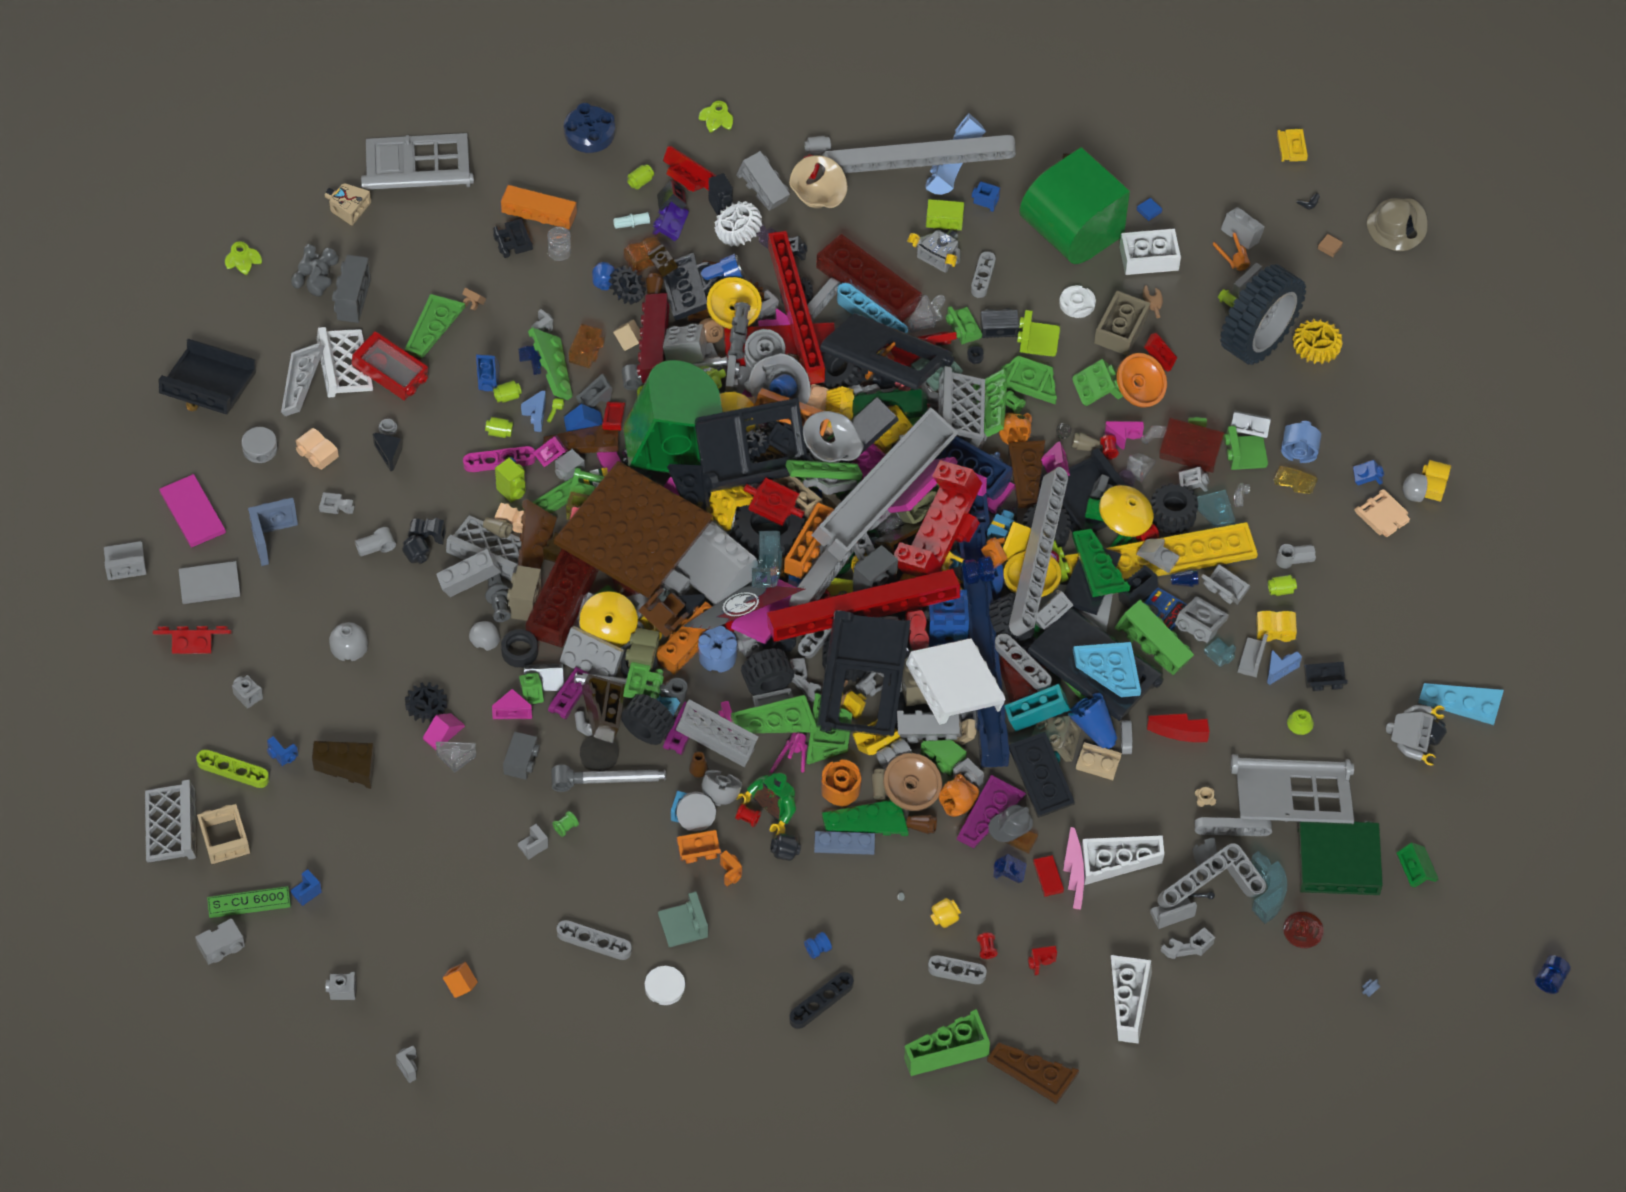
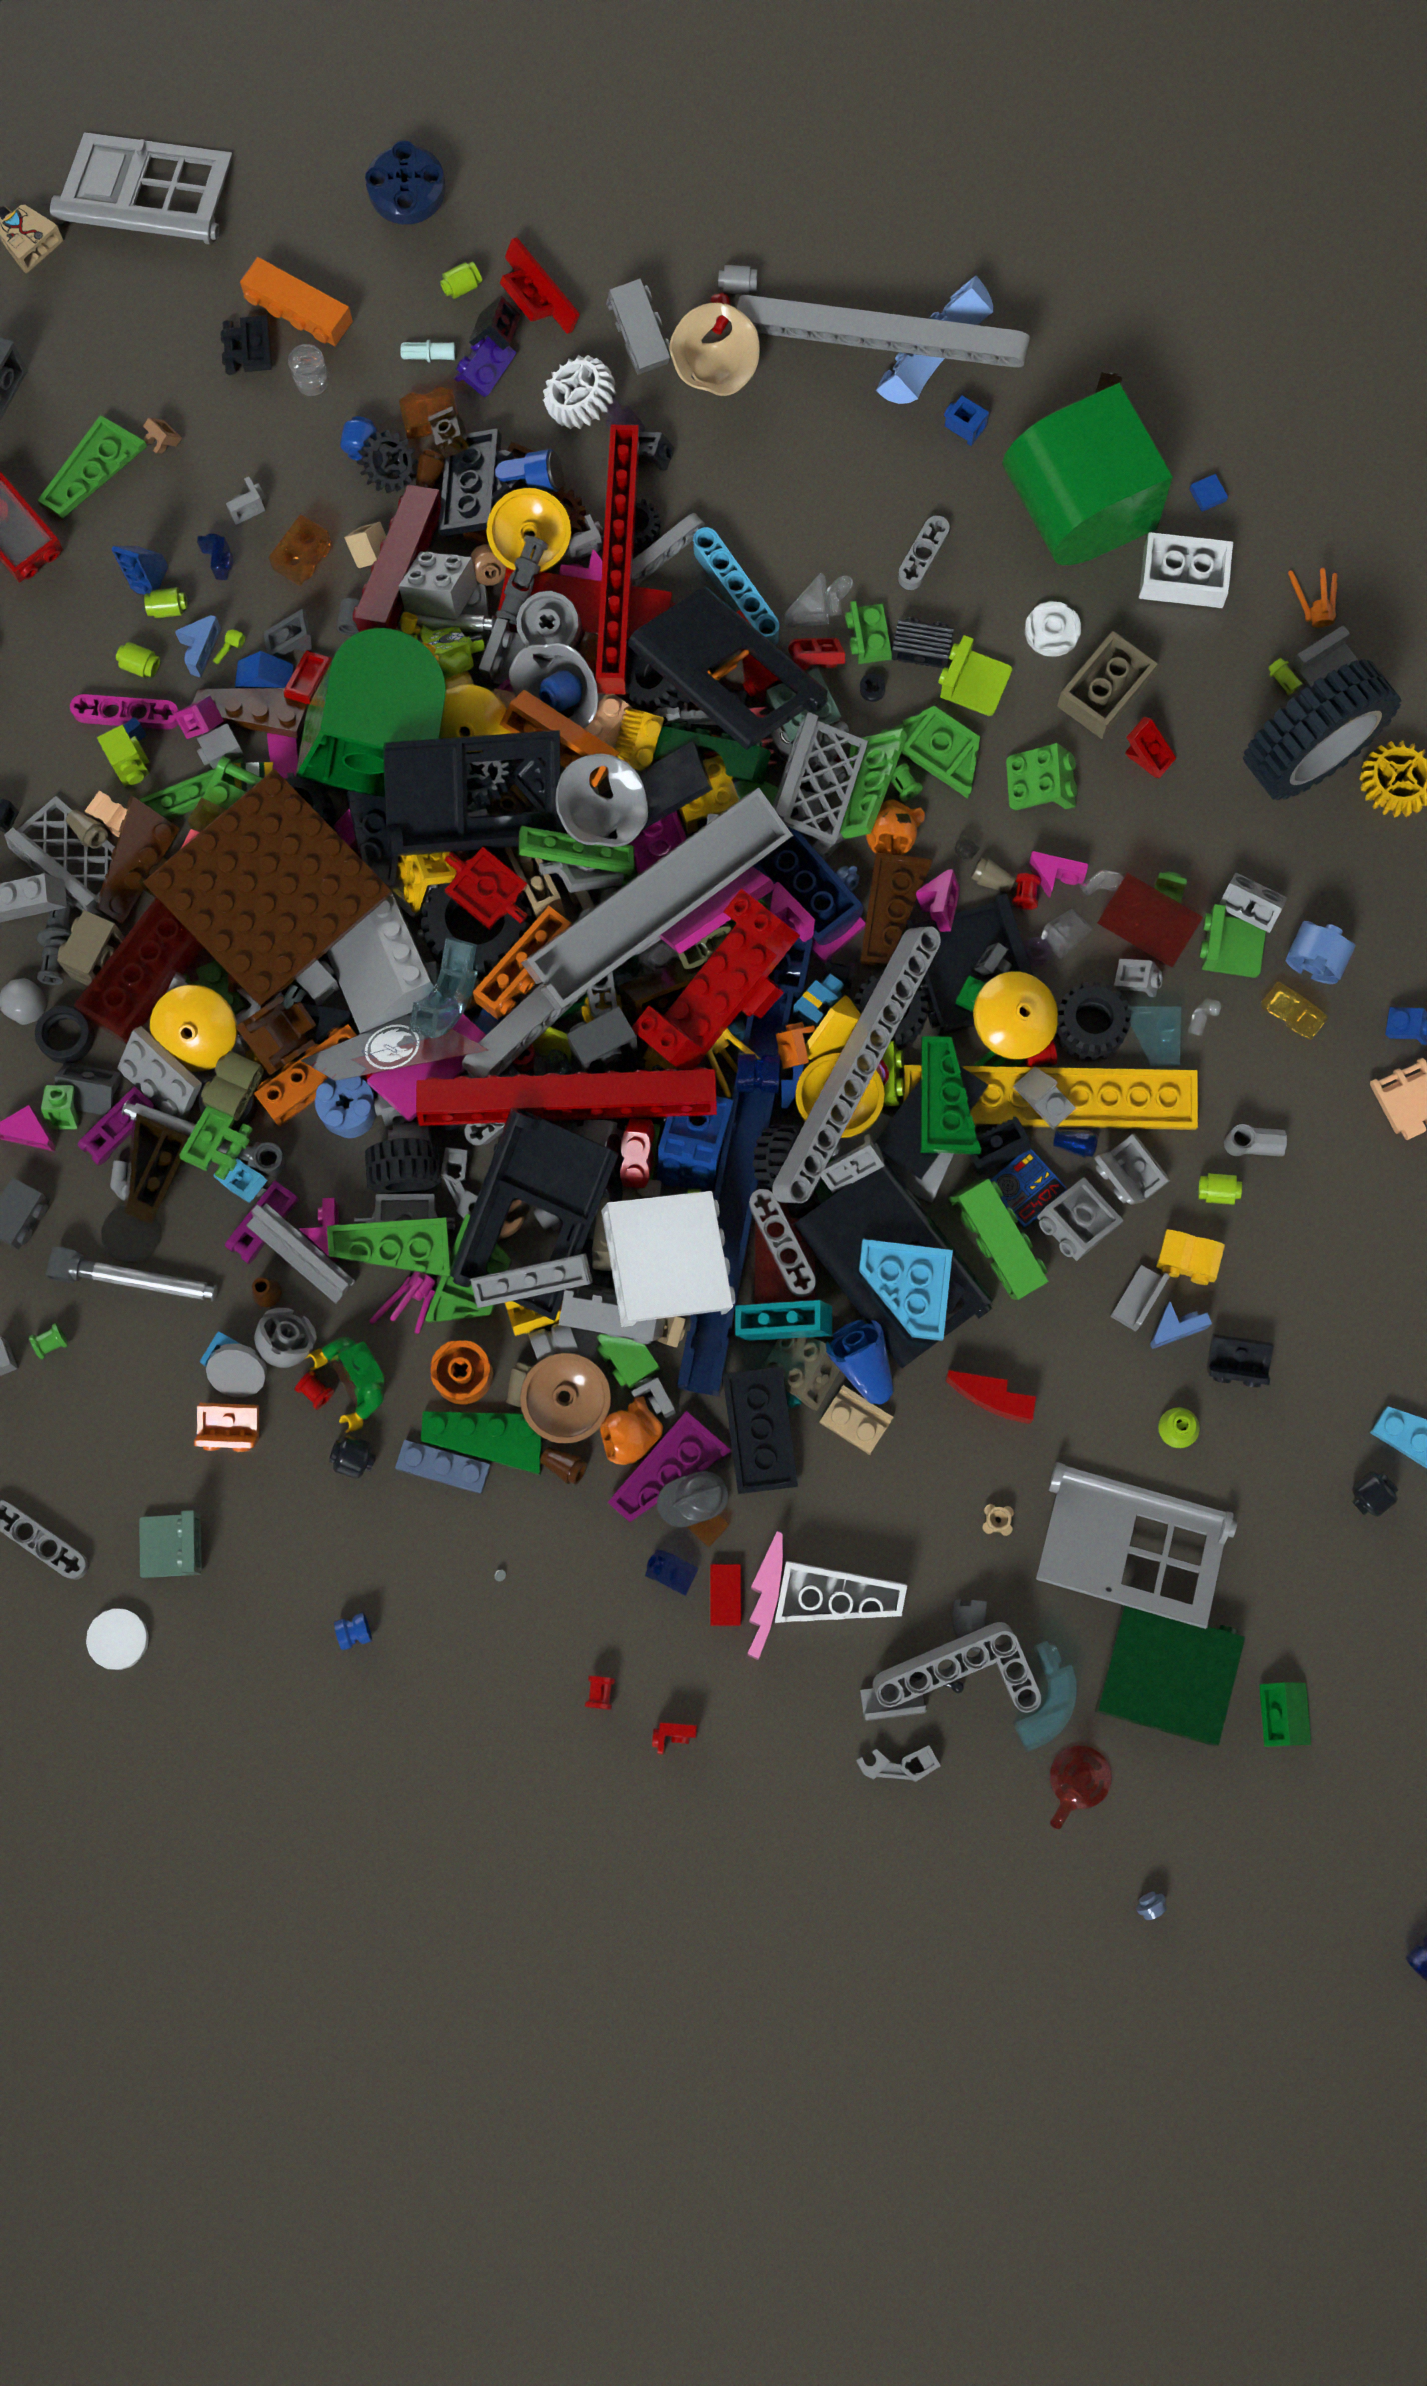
camera: 20 degrees right, 20 degrees up
bright green wing [528,327,573,400] -> none
black tyre [621,694,675,745] -> none
lime plate [699,101,733,133] -> none
black brick [708,173,733,215] -> none
orange bracket [720,850,742,887] -> none
black beam [789,972,854,1029] -> none
clear red brick [816,234,922,323] -> none
yellow tile [842,691,867,719] -> none
bright green wedge [904,1009,990,1076] -> none
light grey torso [907,230,960,273] -> none
lime brick [926,199,964,230] -> none
light grey beam [928,955,987,984] -> none
yellow head [930,898,961,928] -> none
reddish brown wing [987,1043,1079,1104] -> none
white wedge [1111,955,1152,1044] -> none
orange dish [1117,353,1167,408] -> none
light grey beam [1120,720,1132,754] -> none
medium nougat hand [1143,285,1163,319] -> none
light grey beam [1194,817,1272,836] -> none
clear light blue bracket [1204,638,1236,667] -> none
light grey brick [1221,207,1265,249] -> none
light grey torso [1386,705,1445,766] -> none
none -> light grey tile [470,1253,593,1308]

